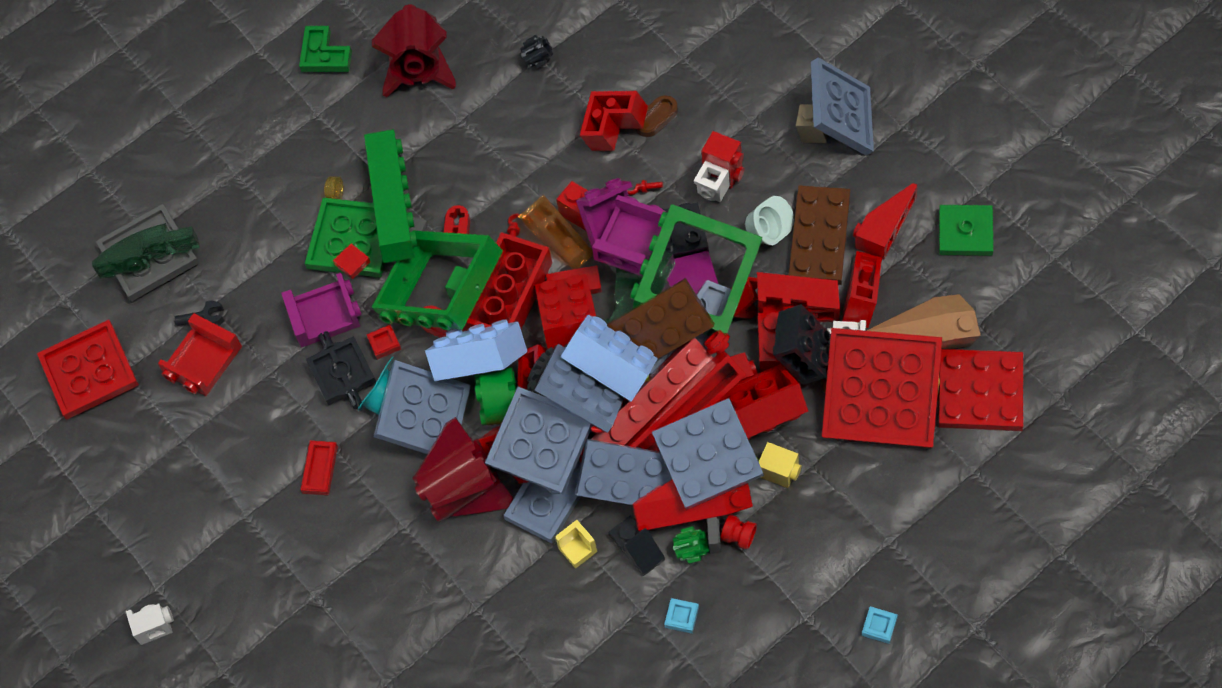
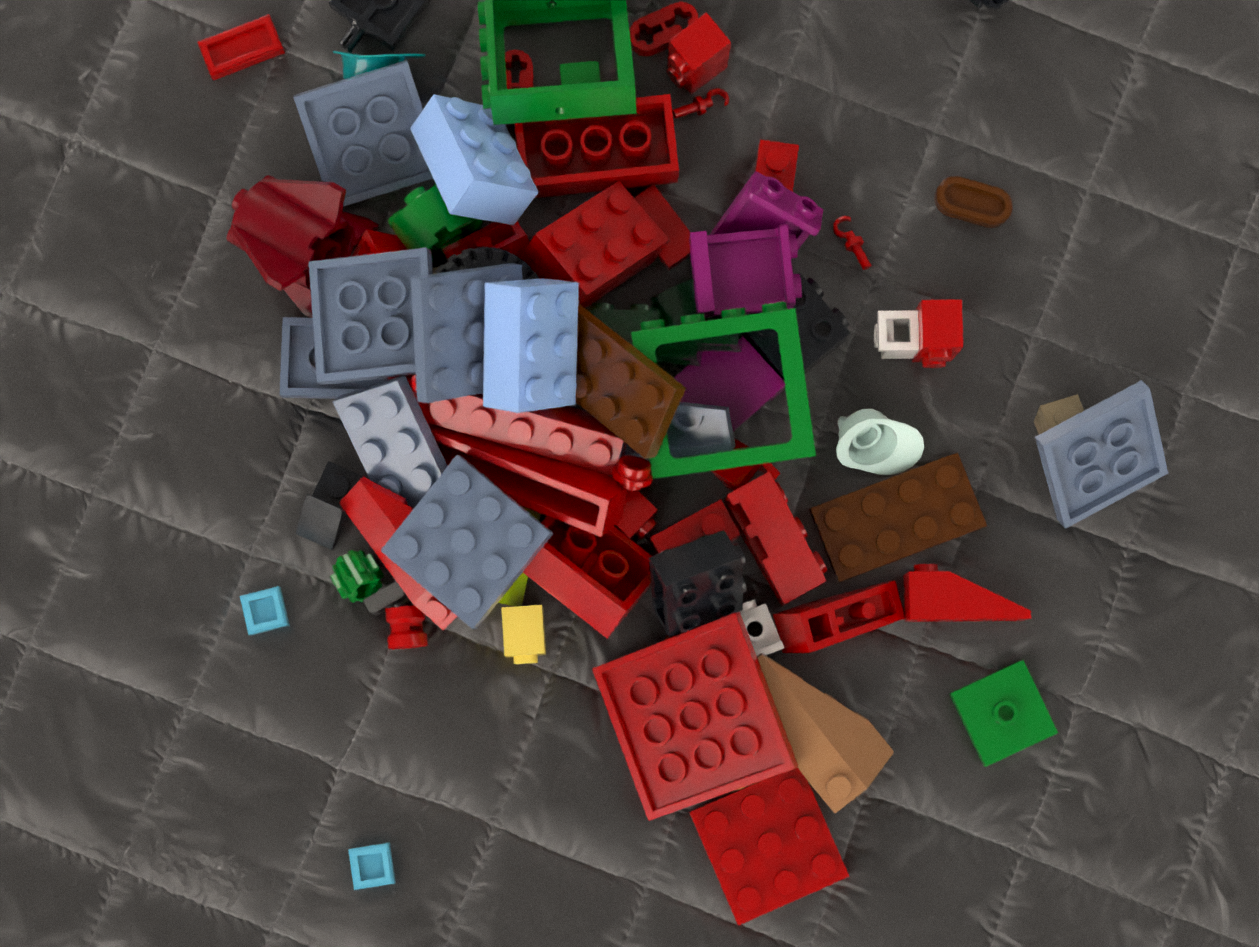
camera: 50 degrees right, 20 degrees up
red tile [367,324,402,360] -> none
clear orange slope [518,194,593,269] -> none
light yellow panel [555,520,597,569] -> none
red brick [580,91,648,151] -> none
none -> red brick [666,12,731,95]

